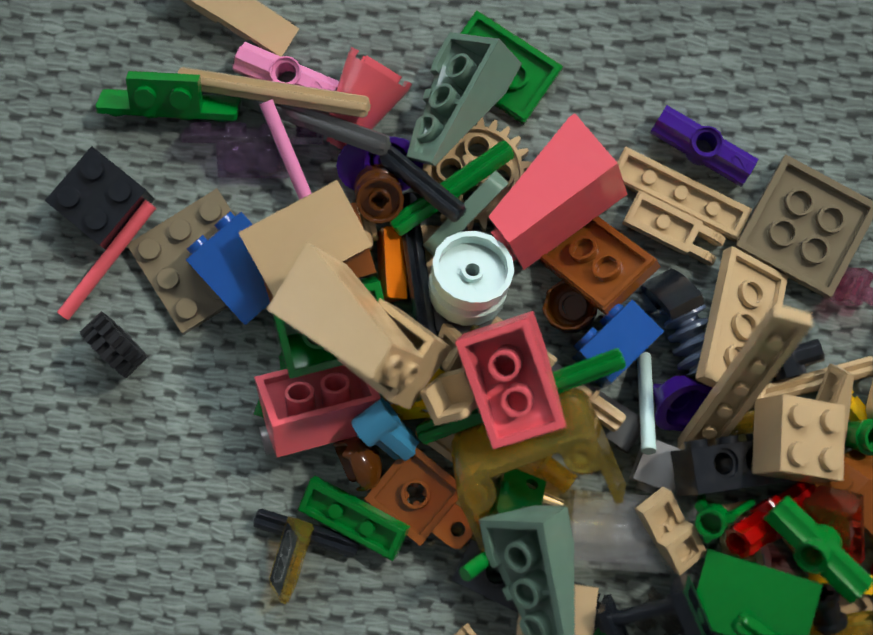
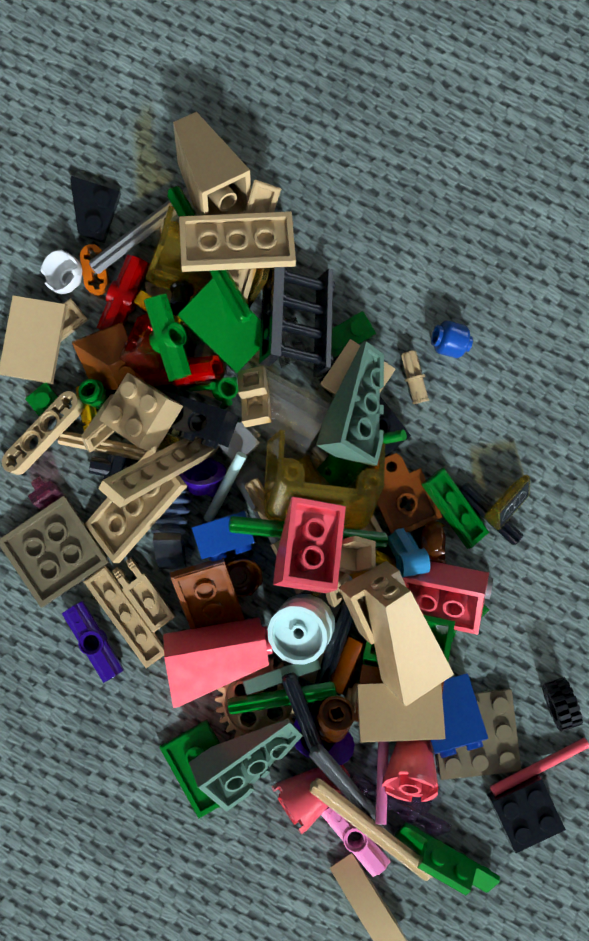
camera: 150 degrees left, 5 degrees up
none -> coral cone [382,740,439,802]

